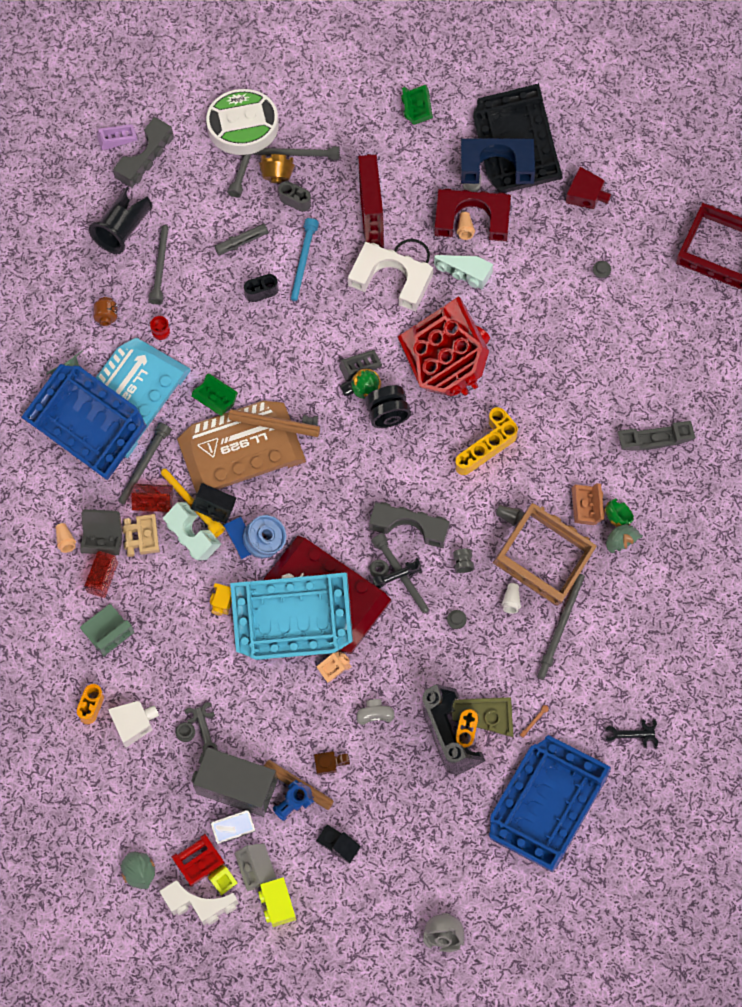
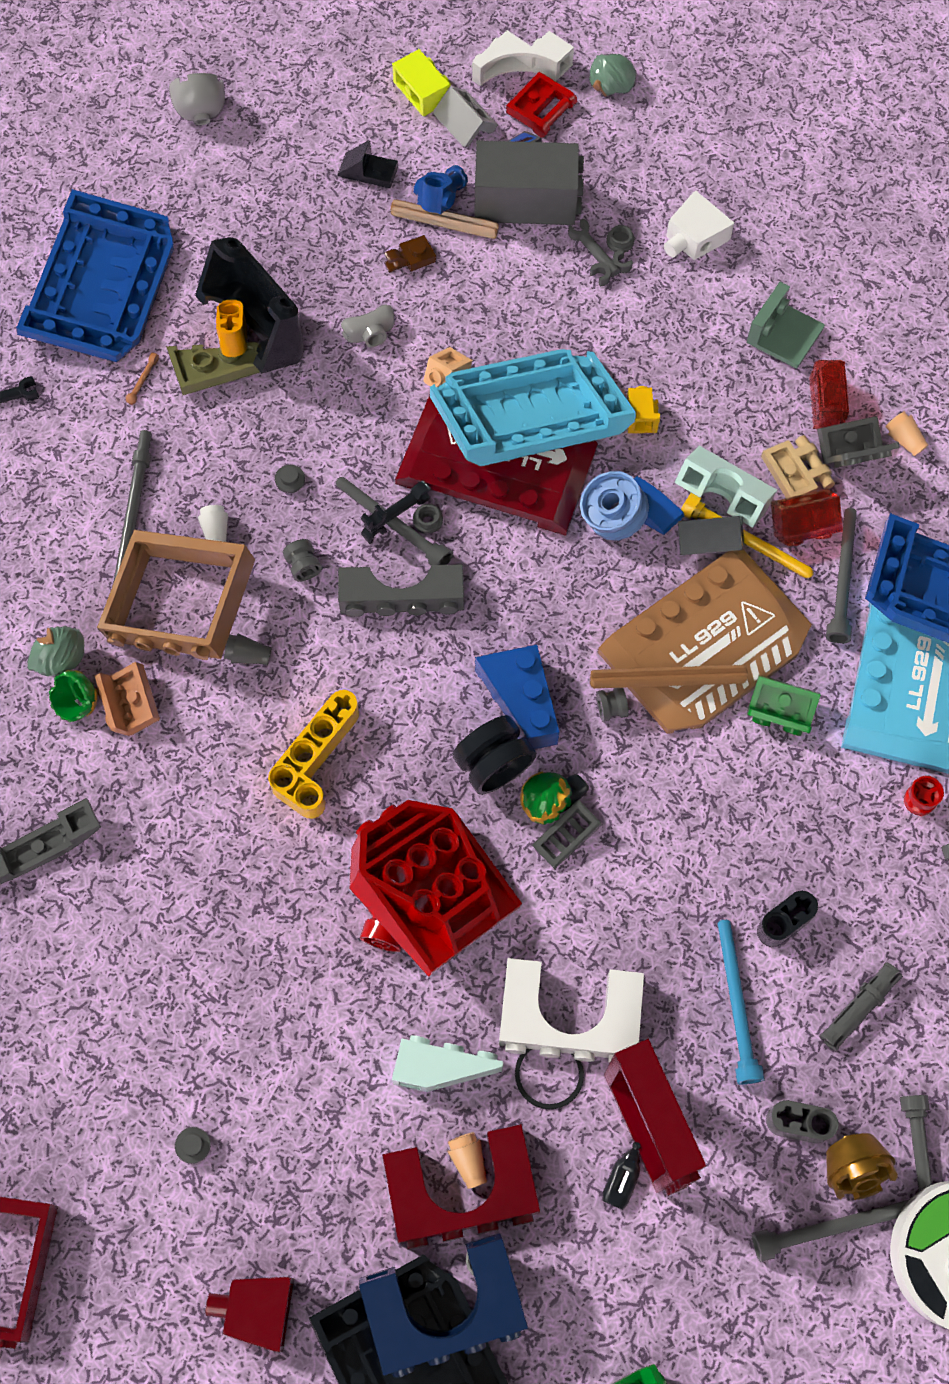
camera: 160 degrees right, 0 degrees up
light orange beam [77,684,104,724] -> none
neon yellow slope [207,865,237,896] -> none
none -> blue wedge [475,645,560,749]
none -> black piece [602,1142,641,1210]

